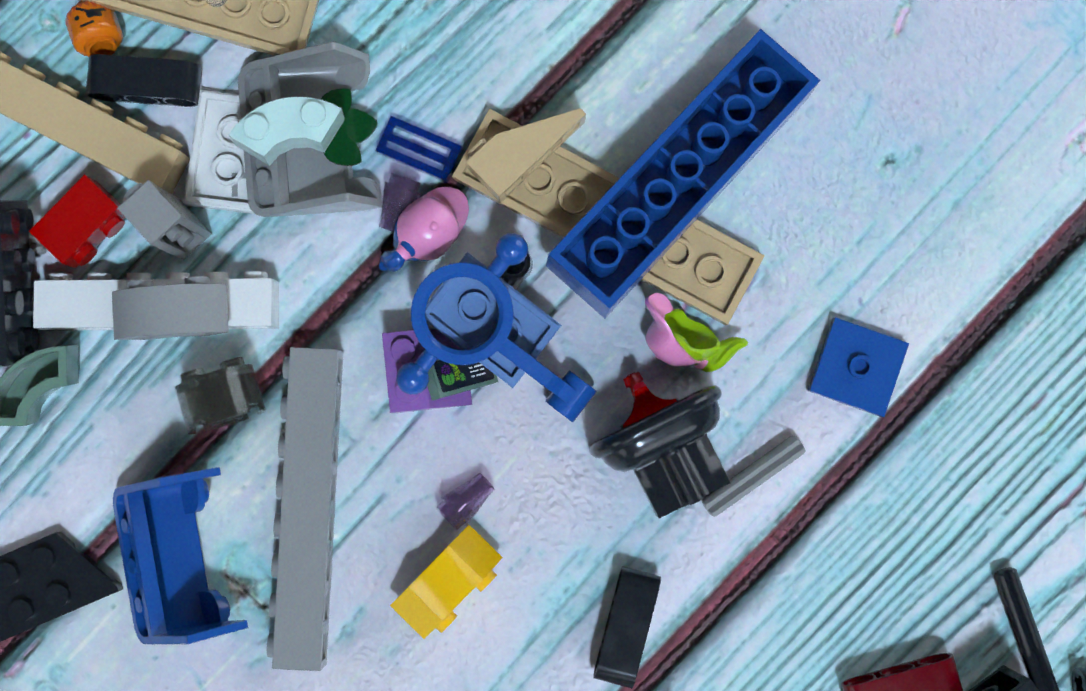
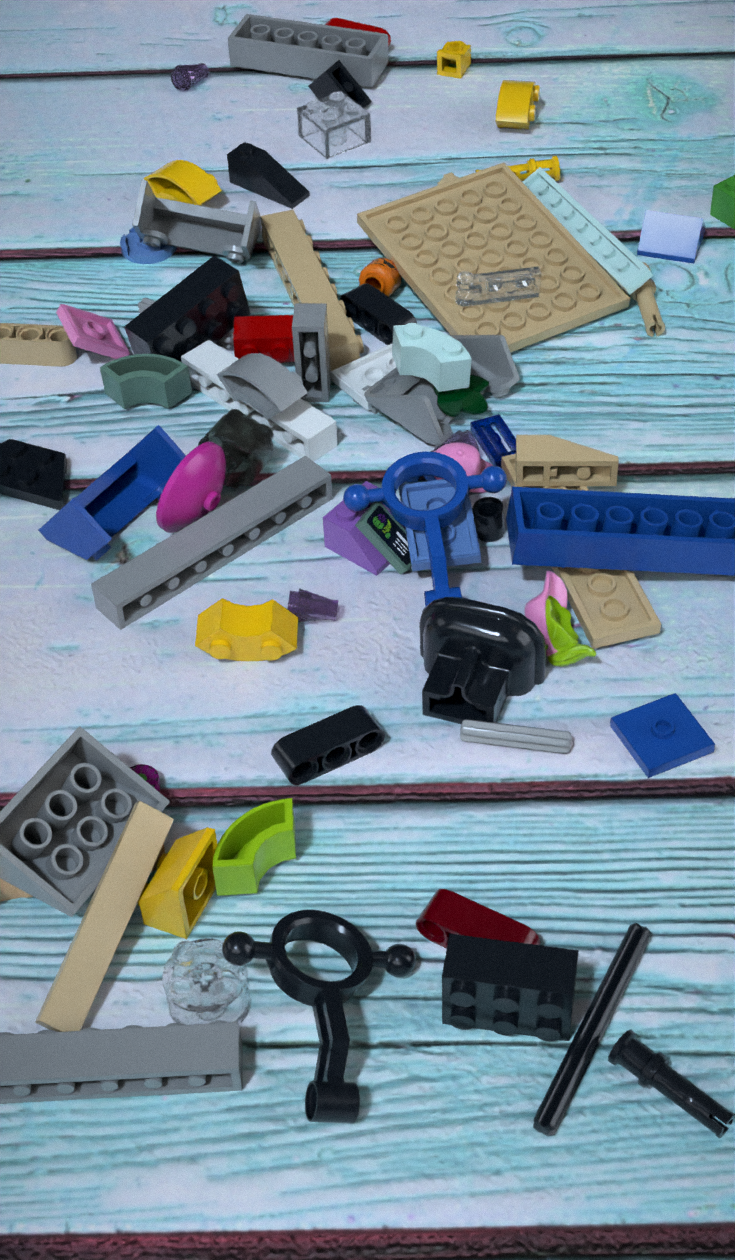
camera: 45 degrees right, 40 degrees down
none -> dark pink dish [156,442,226,533]

